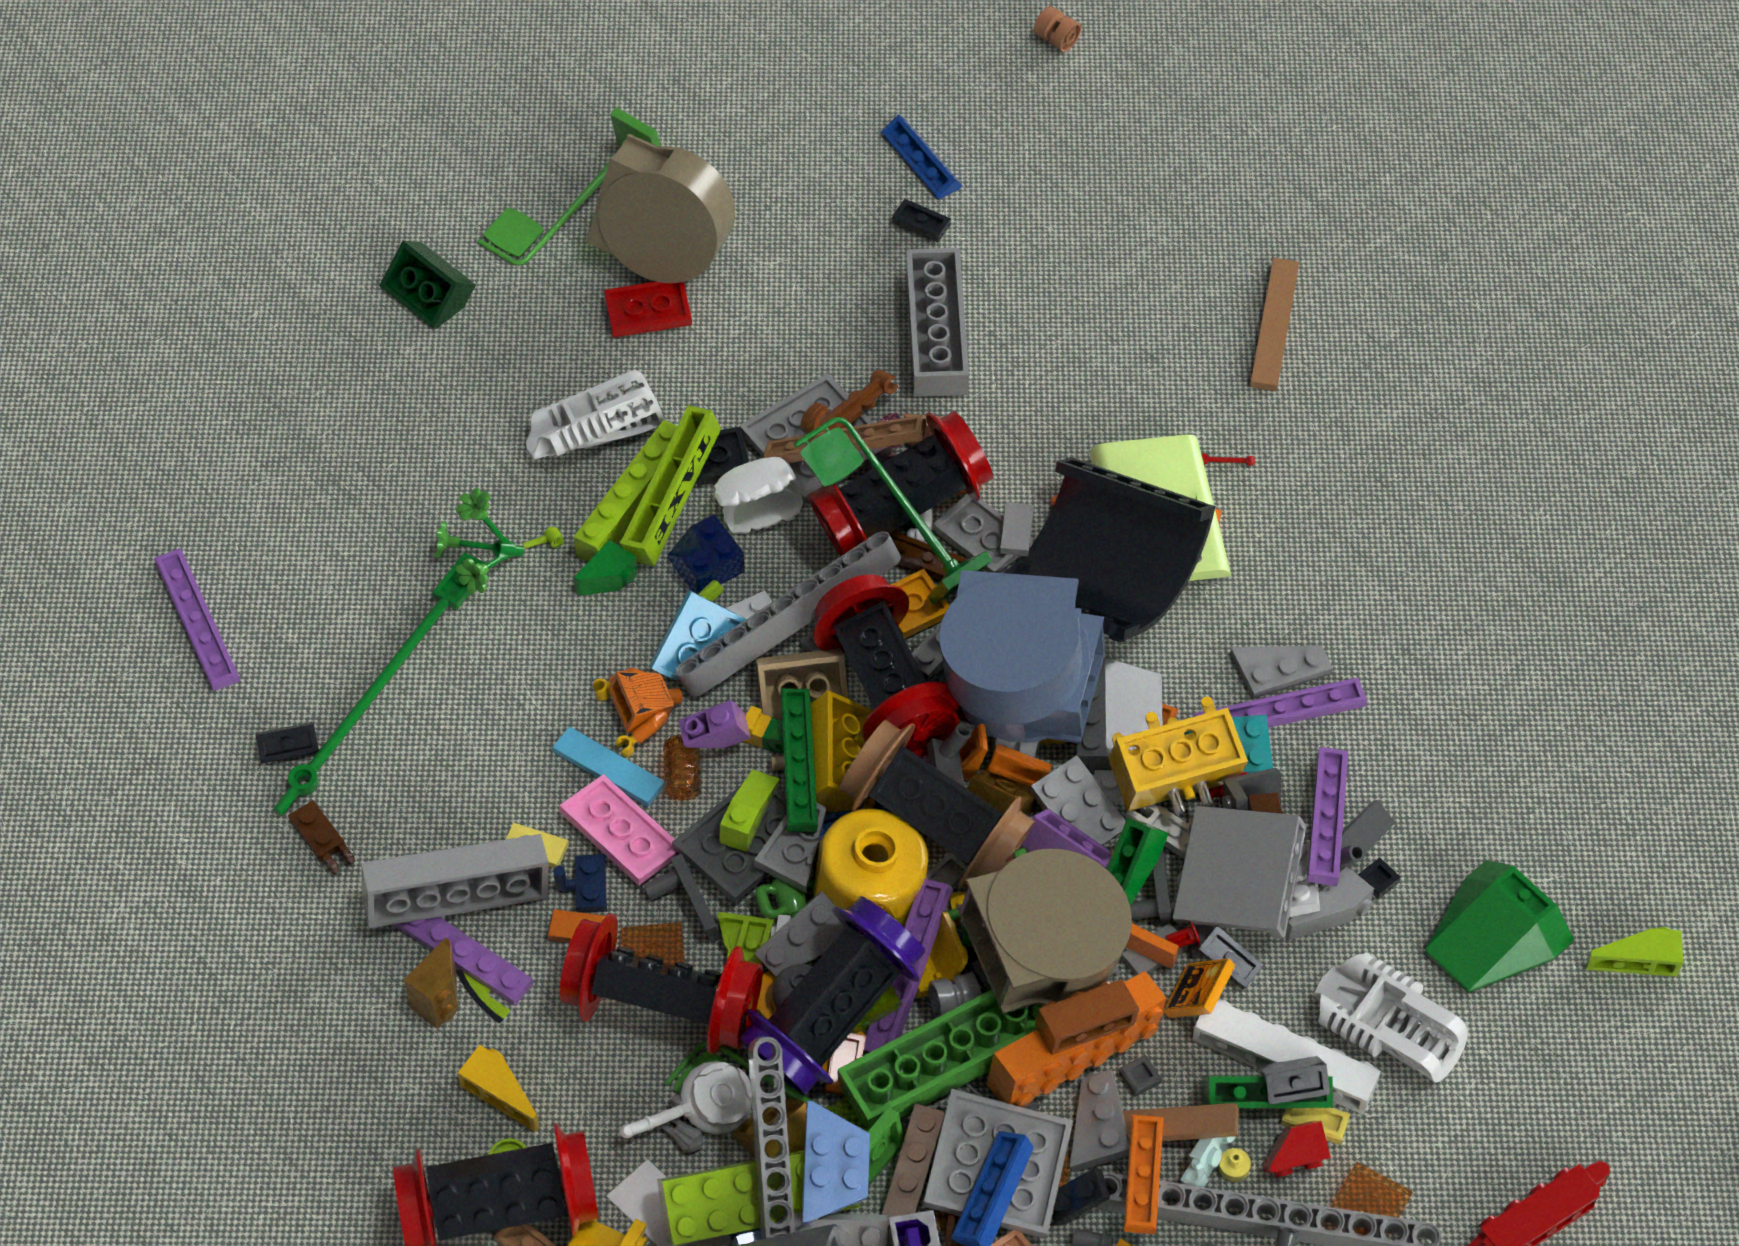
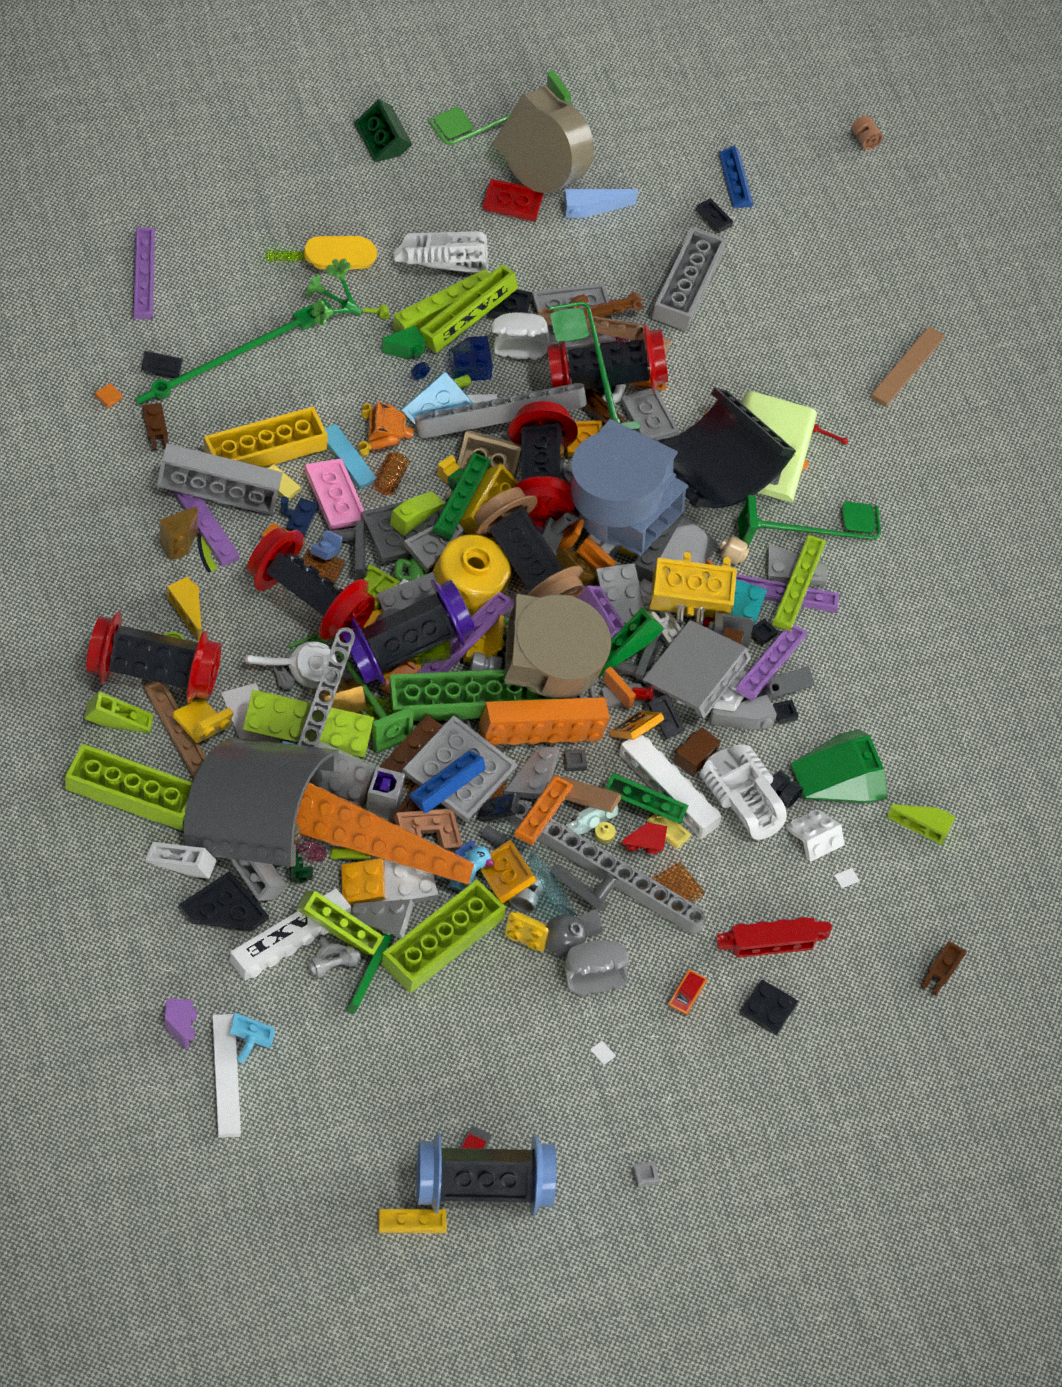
camera: 15 degrees right, 0 degrees up
medium lavender slope [678,700,750,748] -> none
medium blue wing [801,1101,870,1225] -> none
light grey tile [1000,502,1034,556] -> none
dark orange brick [1035,979,1139,1055] -> none
panel [1257,1056,1330,1105] -> none
none -> orange tile [95,383,122,408]
none -> yellow brick [203,406,328,467]
none -> clear neon green piece [265,250,306,262]
none -> yellow tile [304,236,377,270]
none -> medium blue bracket [310,530,343,560]
none -> clear blue tile [411,362,430,380]
none -> light blue slope [563,189,638,218]
none -> reddish brown brick [674,727,721,777]
none -> tan head [719,536,749,565]
none -> green piece [737,495,881,549]
none -> black plate [751,618,778,646]
none -> black wheel [770,770,804,809]
none -> lime tile [772,534,826,631]
none -> white bracket [786,810,845,862]
none -> white sticker [834,868,860,888]

